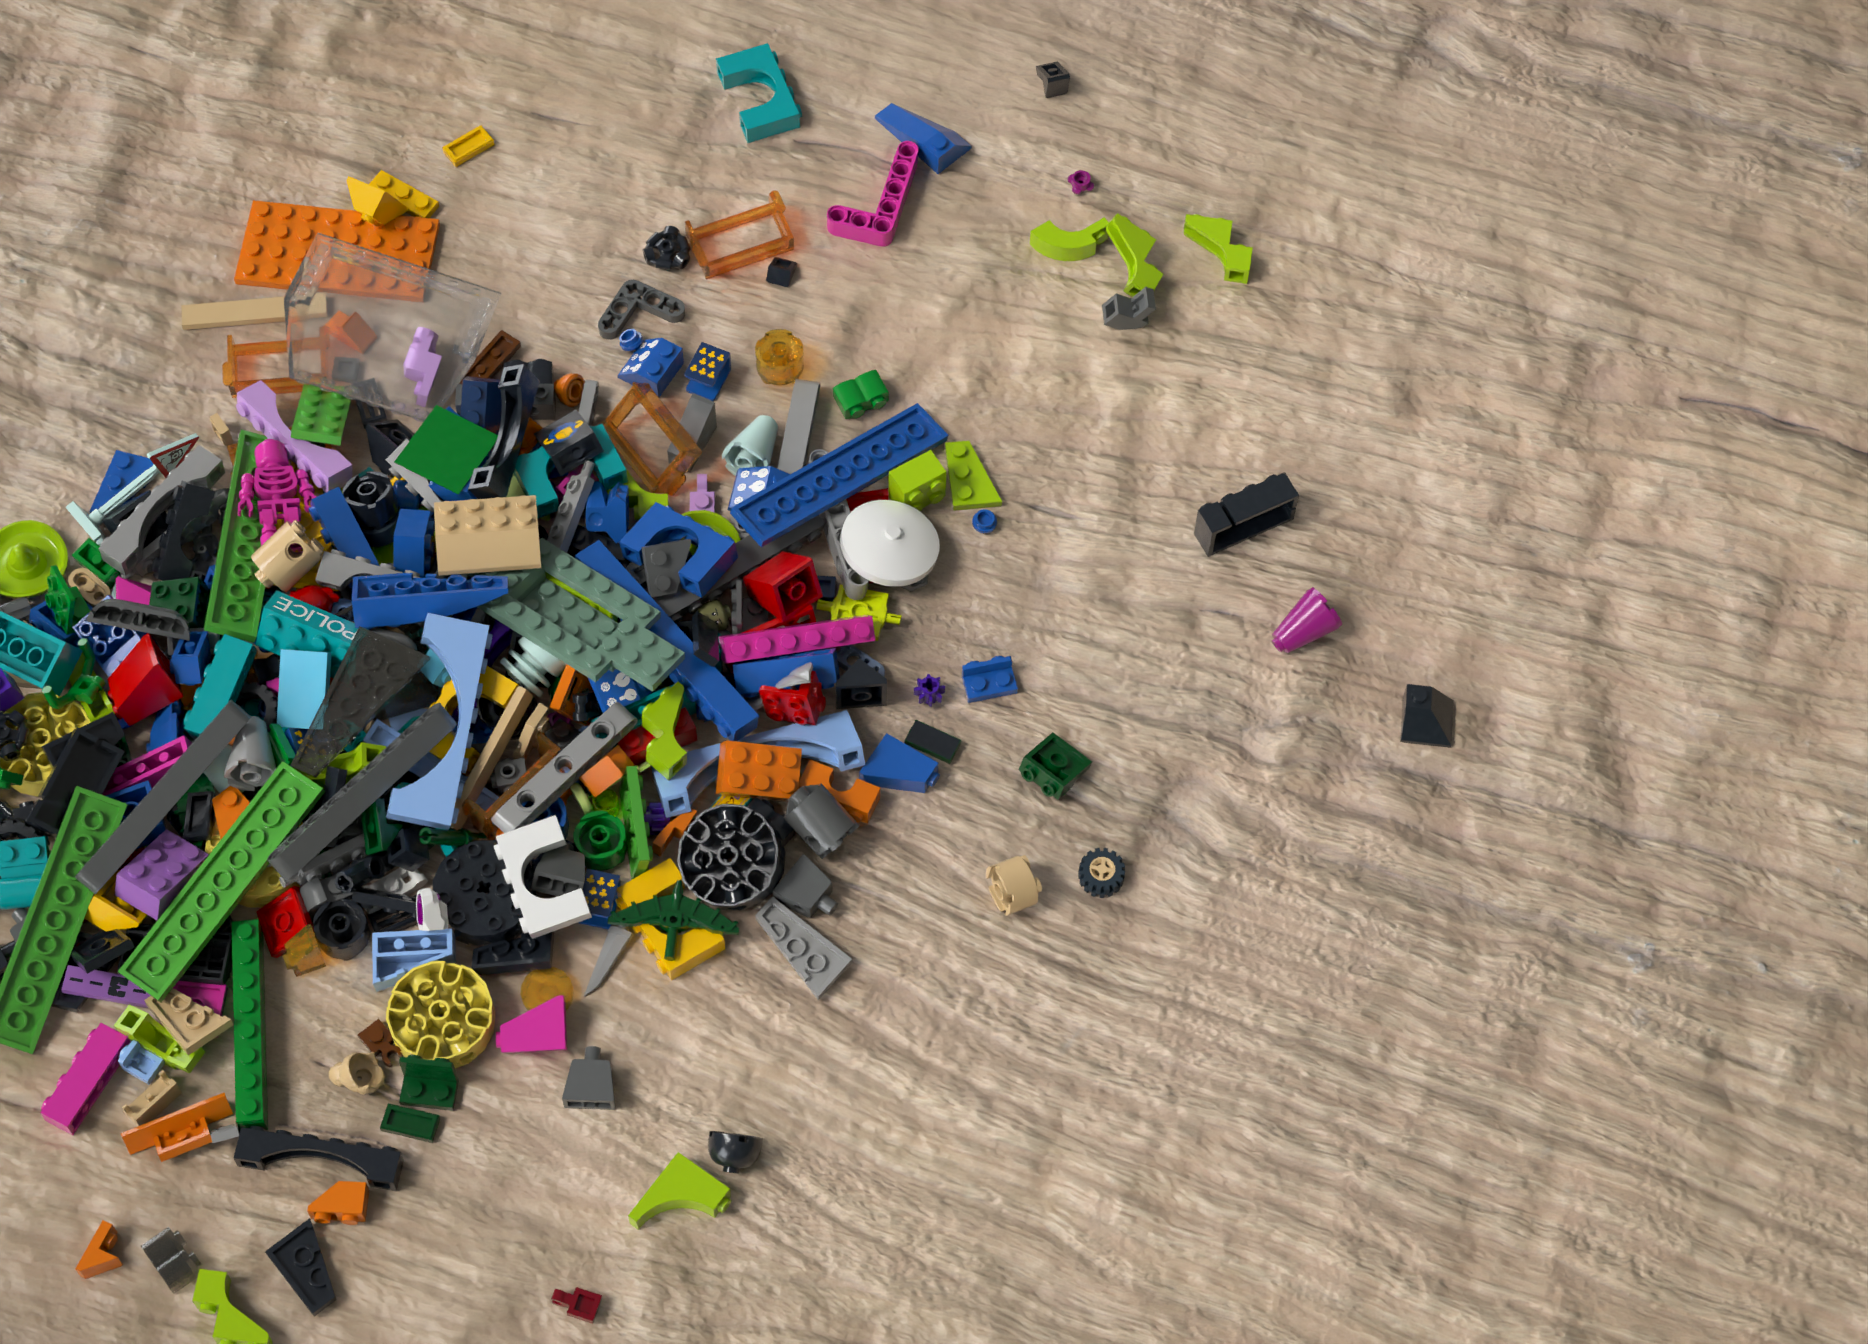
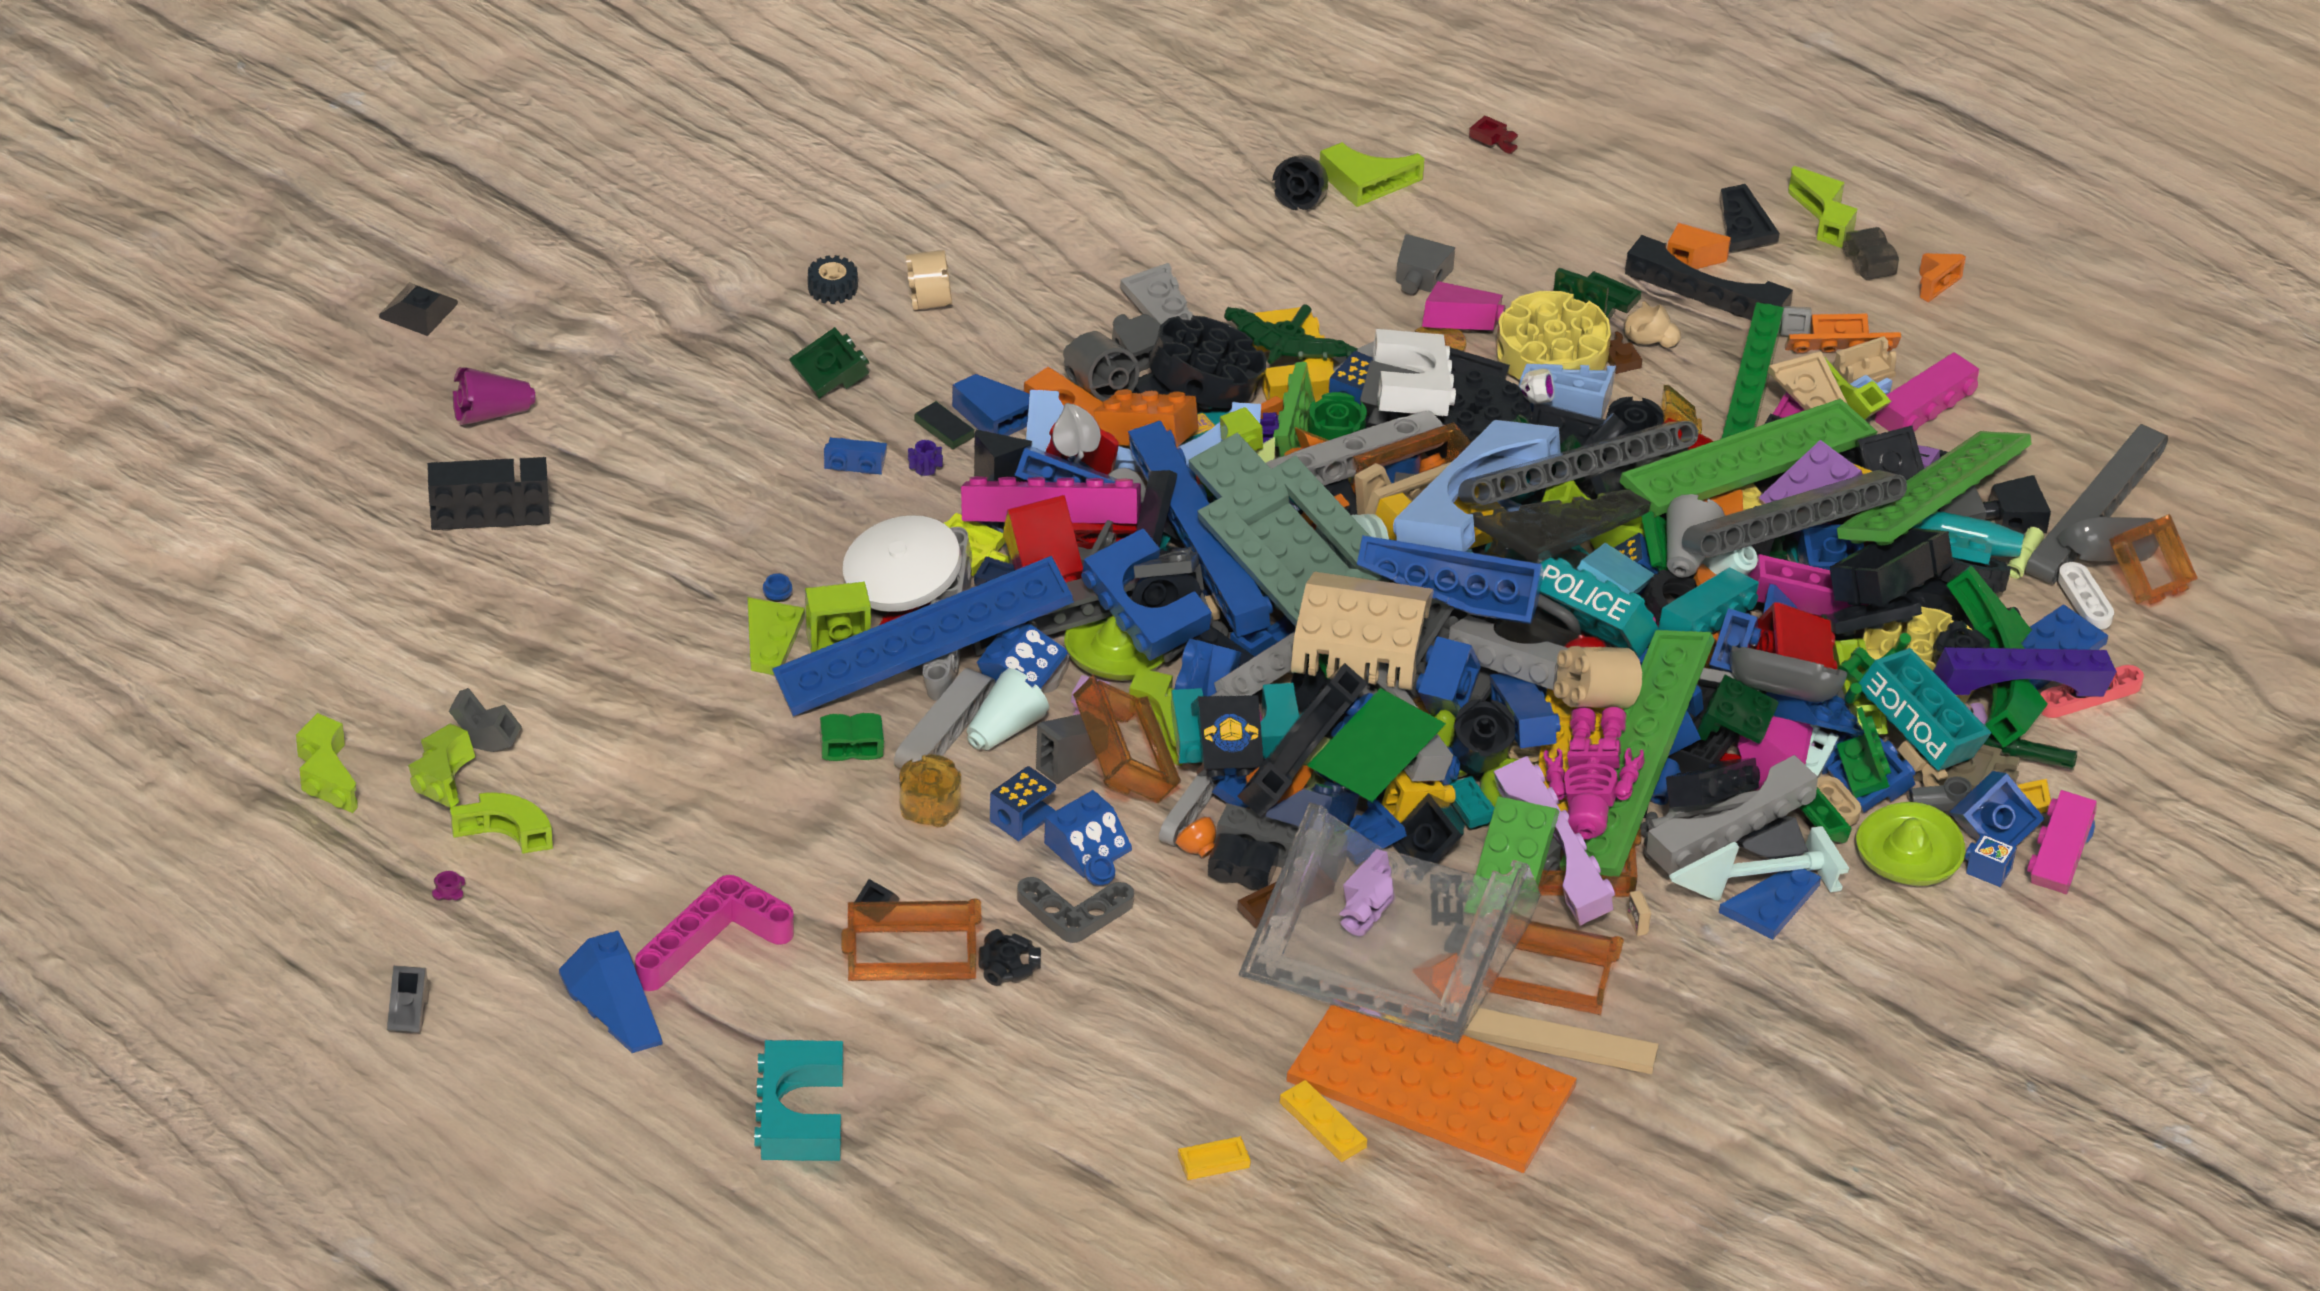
camera: 160 degrees left, 20 degrees down
yellow slope [346,176,408,225] -> none

